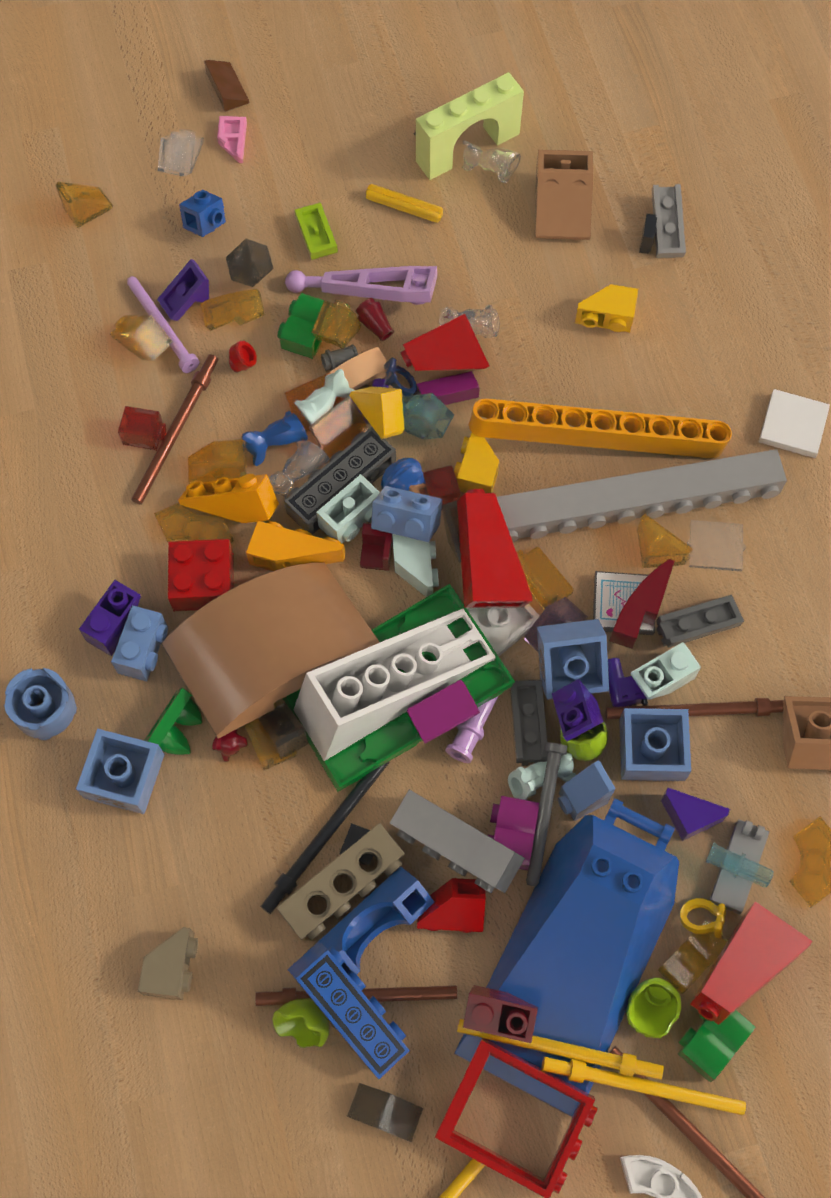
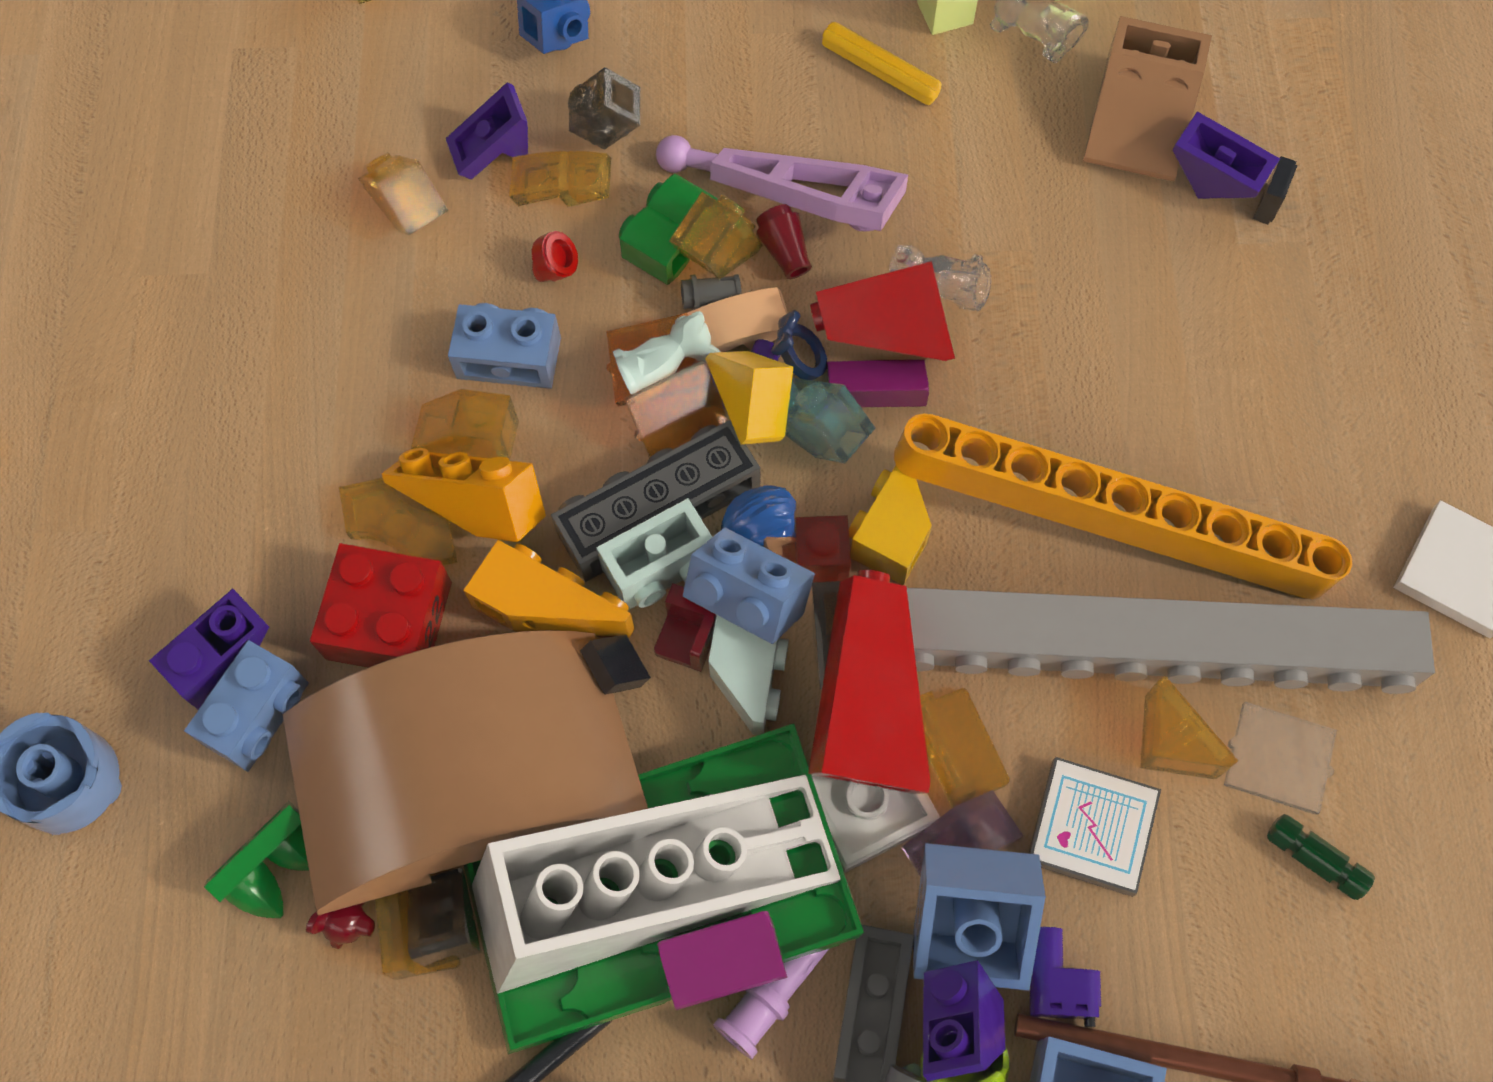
camera: 15 degrees right, 0 degrees up
medium blue brick [76,728,165,814] -> none
clear red brick [118,406,166,451] -> none
lavender bar [127,276,200,373] -> none
copper bar [131,354,219,505] -> none
blue animal [241,411,308,466] -> none
clear animal [269,441,329,499] -> none
lime plate [295,202,338,260] -> none
yellow slope [575,284,638,333] -> none
dark red slope [609,559,675,649] -> none
light aqua slope [631,642,701,700] -> none
light grey hinge [652,184,686,258] -> none
dark grey hinge [656,595,744,648] -> none
none -> medium blue brick [448,303,561,389]
none -> black tile [580,635,651,695]
none -> dark purple slope [1172,111,1280,199]
none -> dark green axle [1267,814,1375,900]

